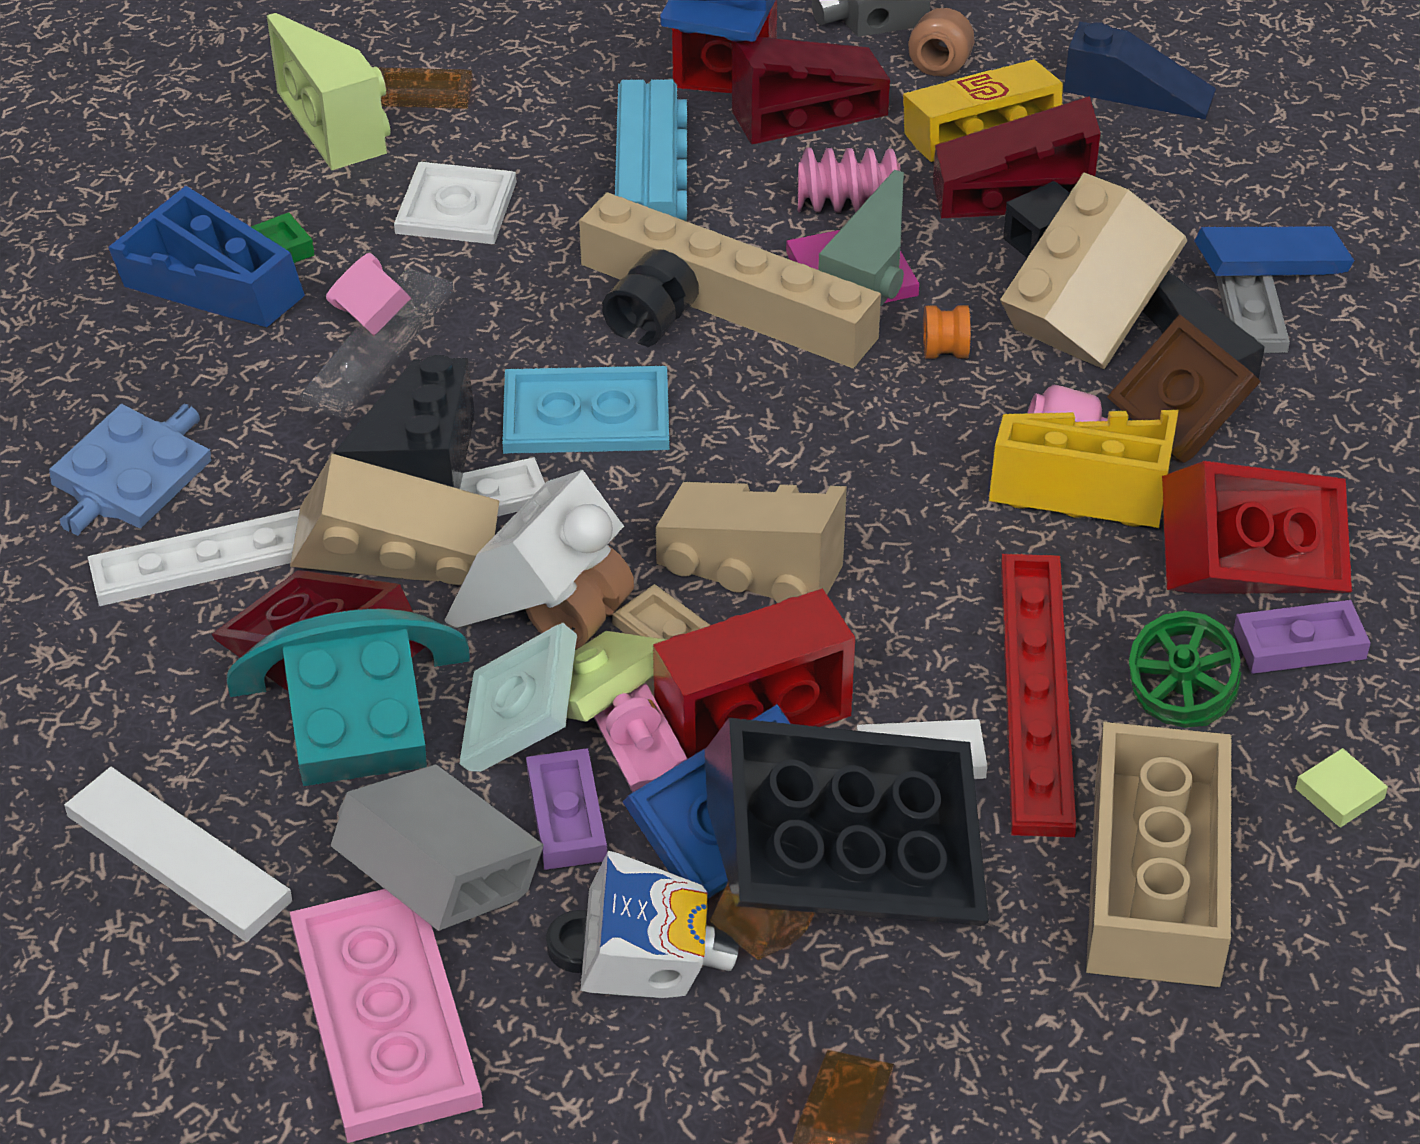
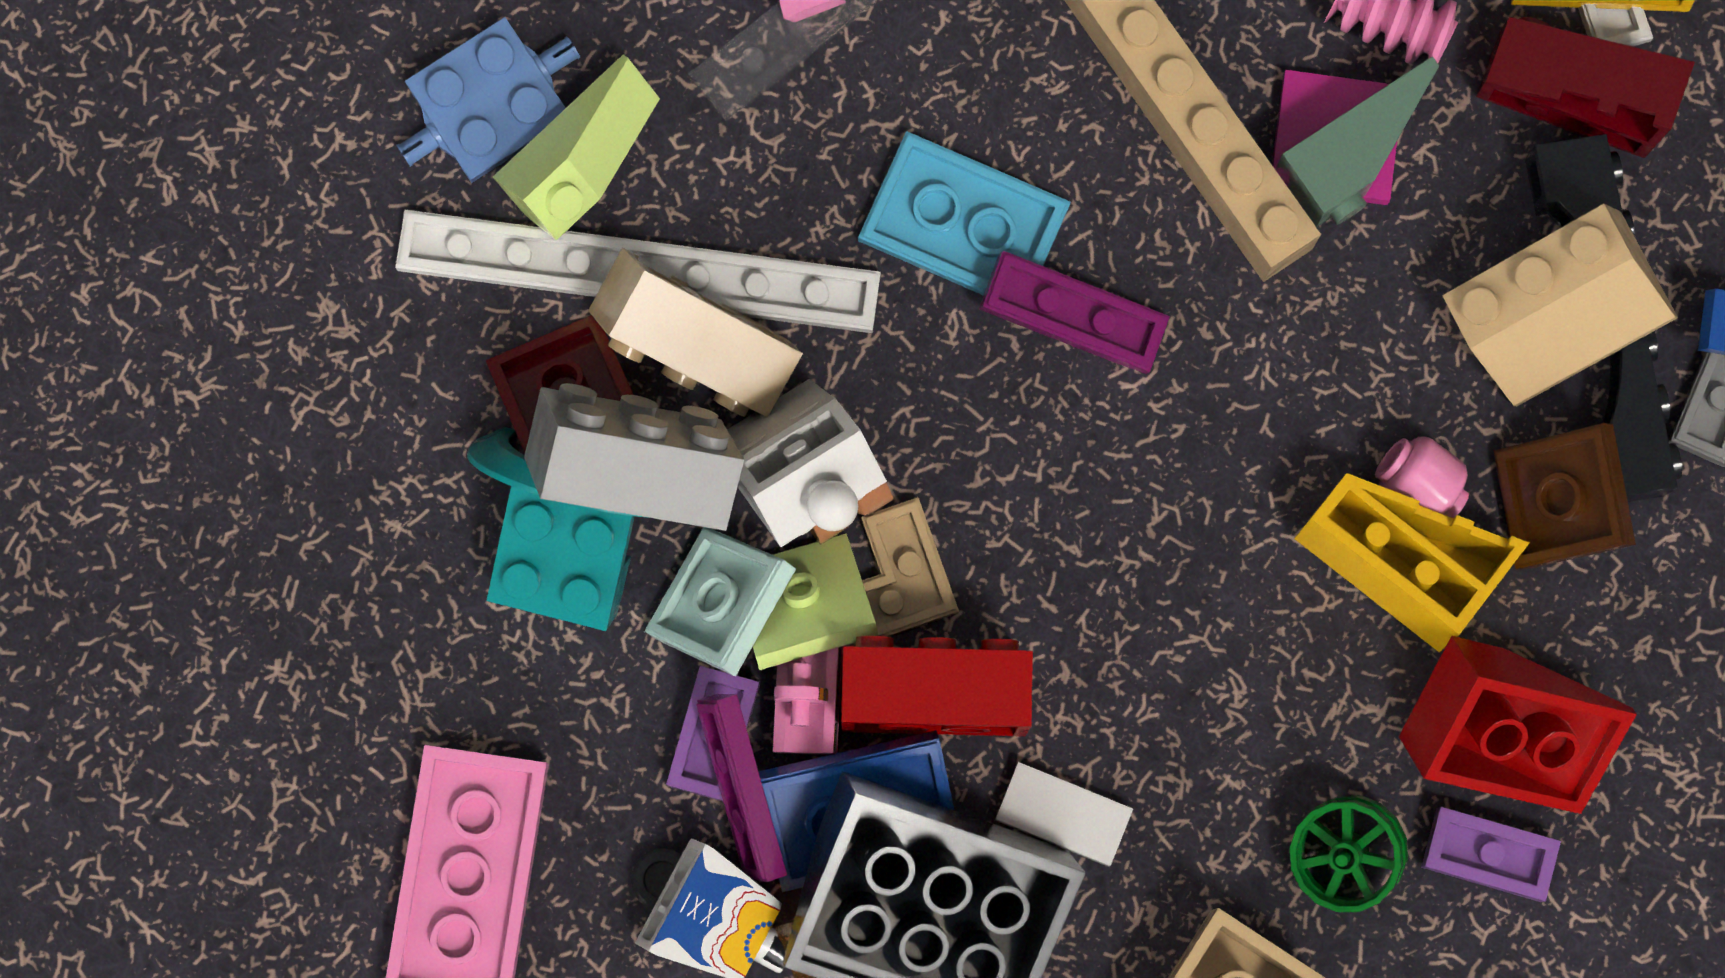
camera: 25 degrees right, 35 degrees up
white tile [64,767,292,942] -> none
light grey brick [331,764,544,931] -> none
black wedge [334,355,475,489] -> none
black wheel [602,249,699,347] -> none
tan wedge [656,482,847,603] -> none
orange wheel [923,305,971,359] -> none
red tile [1001,554,1076,837] -> none
none -> yellowish green slope [493,55,660,240]
none -> brick [524,383,744,531]
none -> magenta tile [696,694,787,882]
none -> magenta tile [979,251,1170,374]

